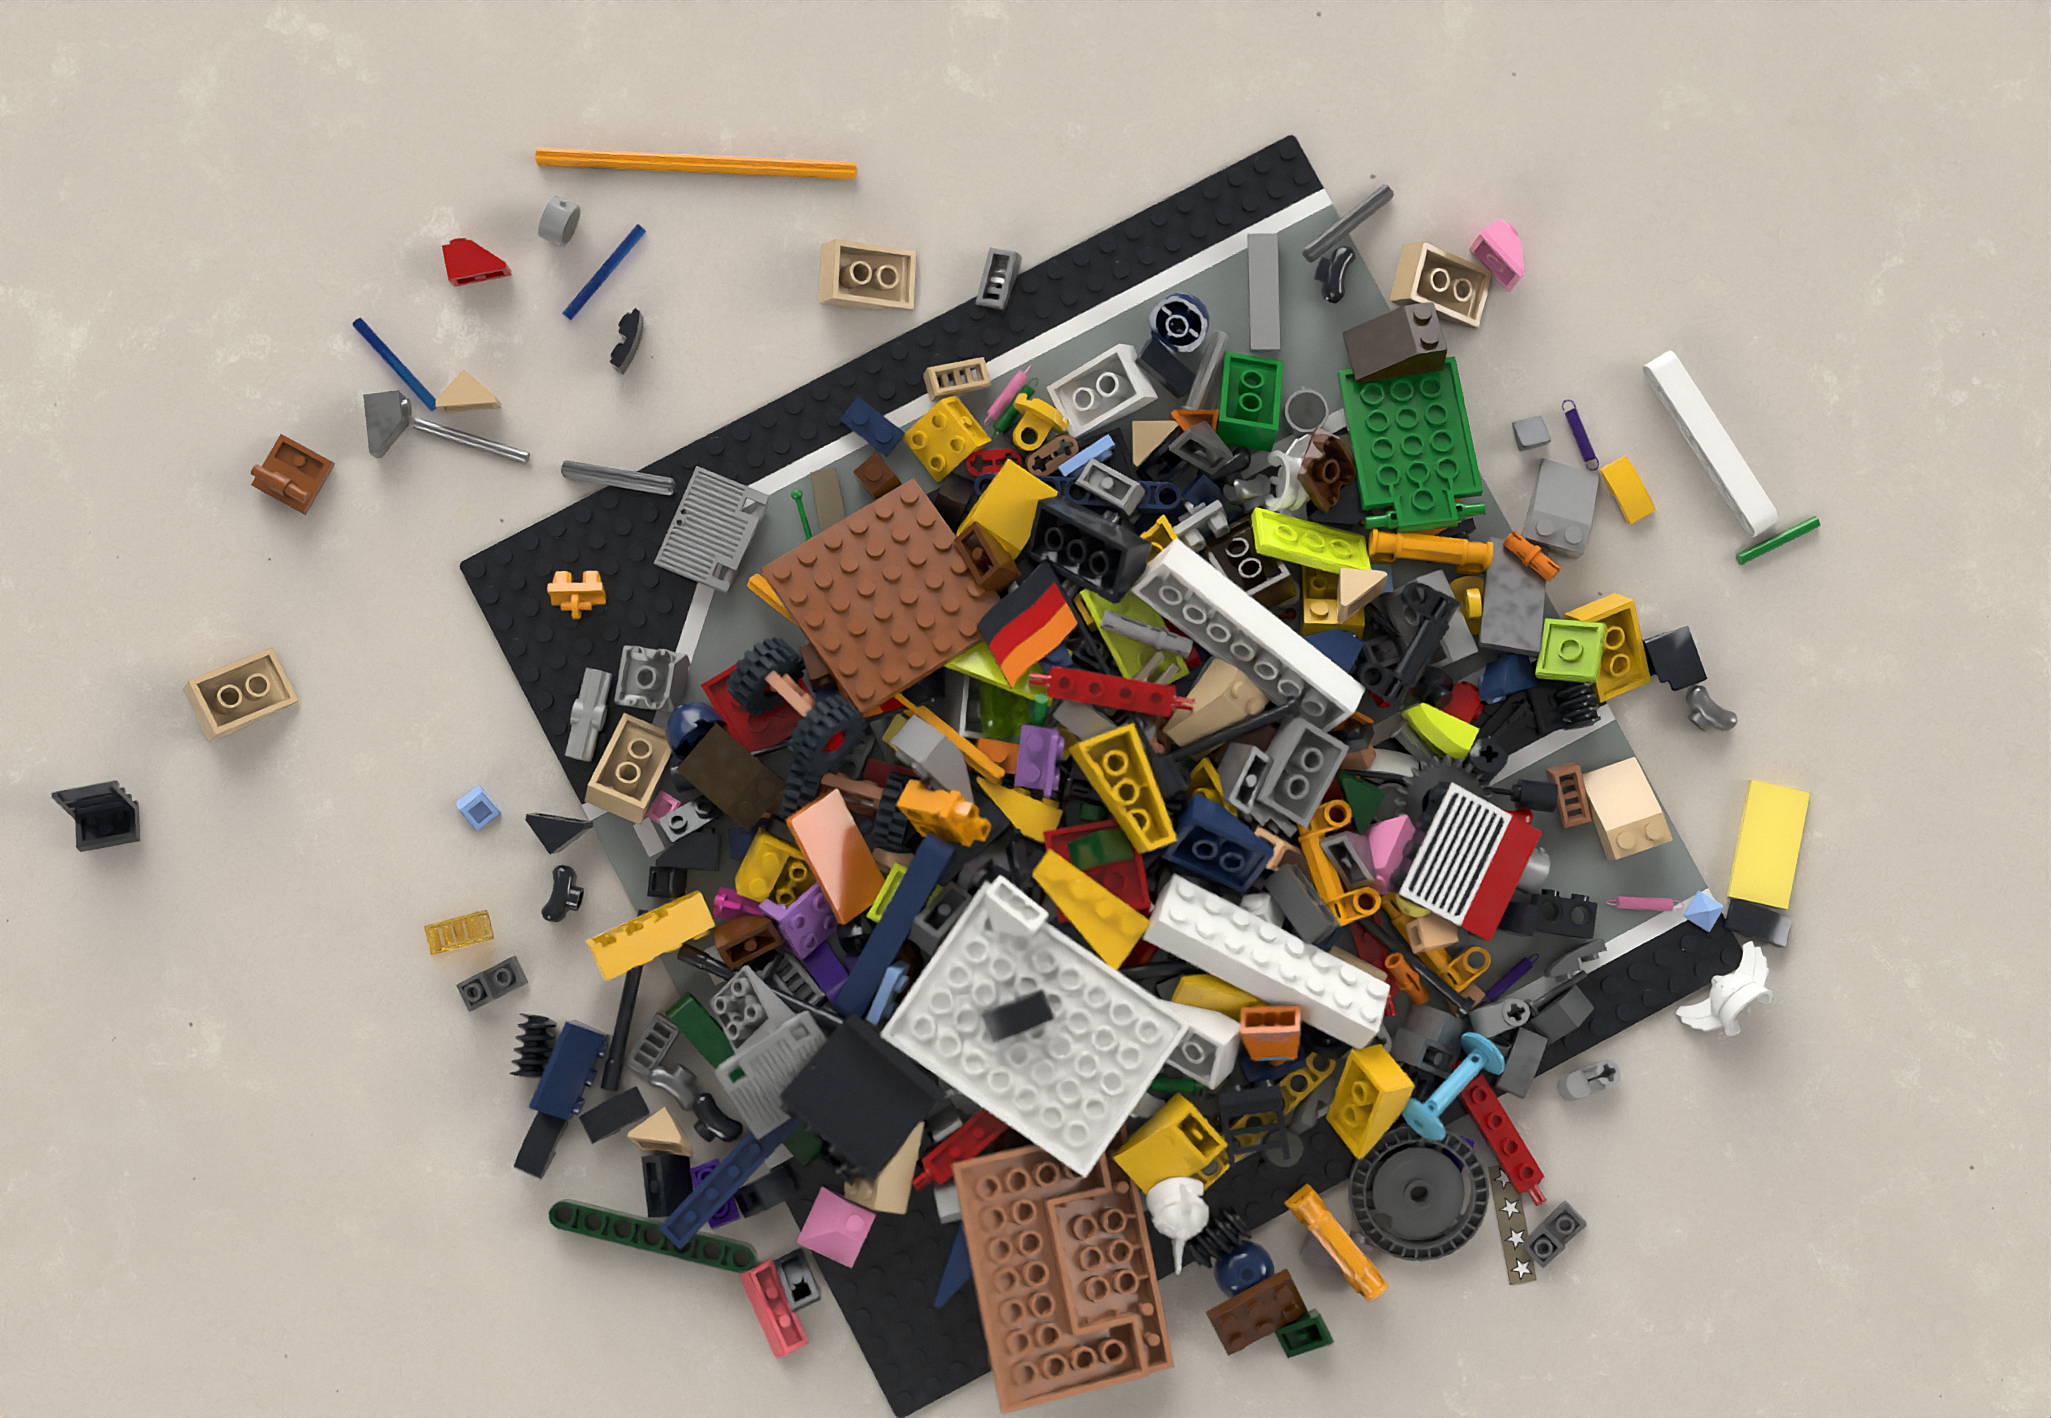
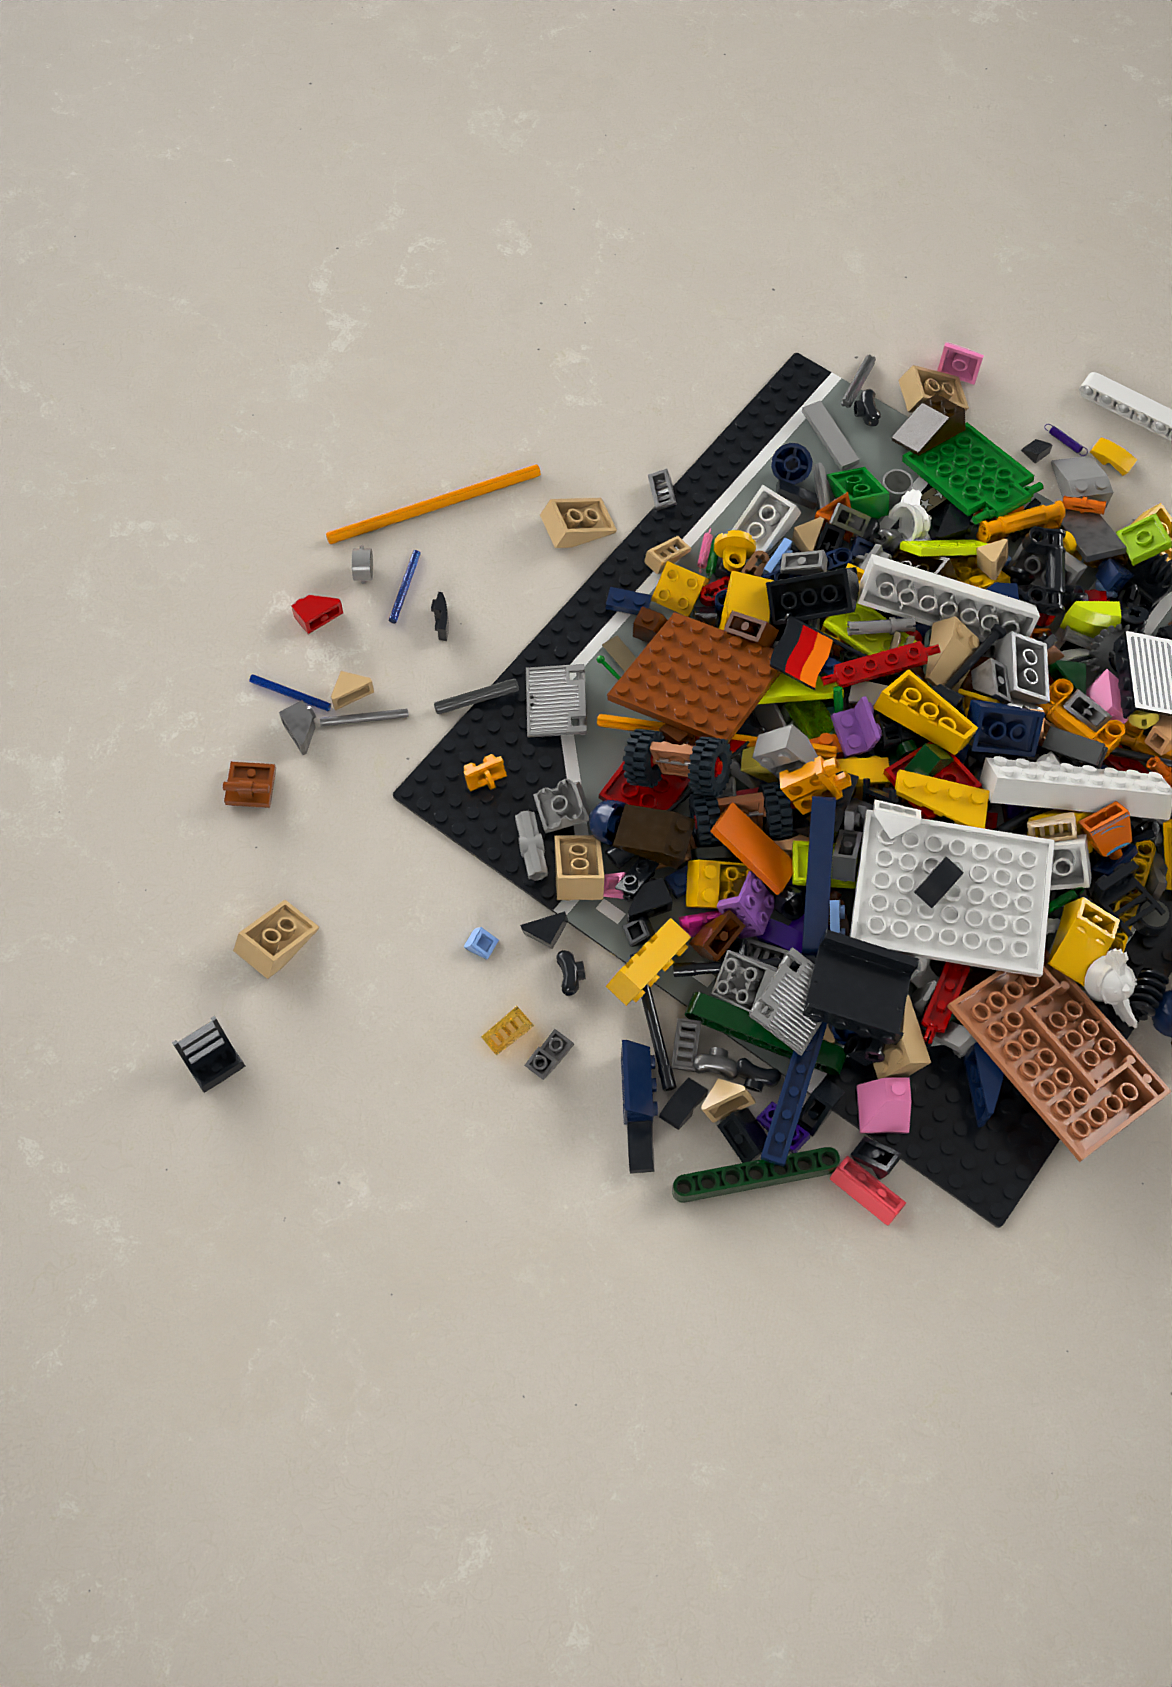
camera: 20 degrees left, 20 degrees down
black piece [510,1013,558,1078] -> none
reddish brown slope [1297,426,1356,513] -> none
none -> tan slope [1027,812,1078,842]

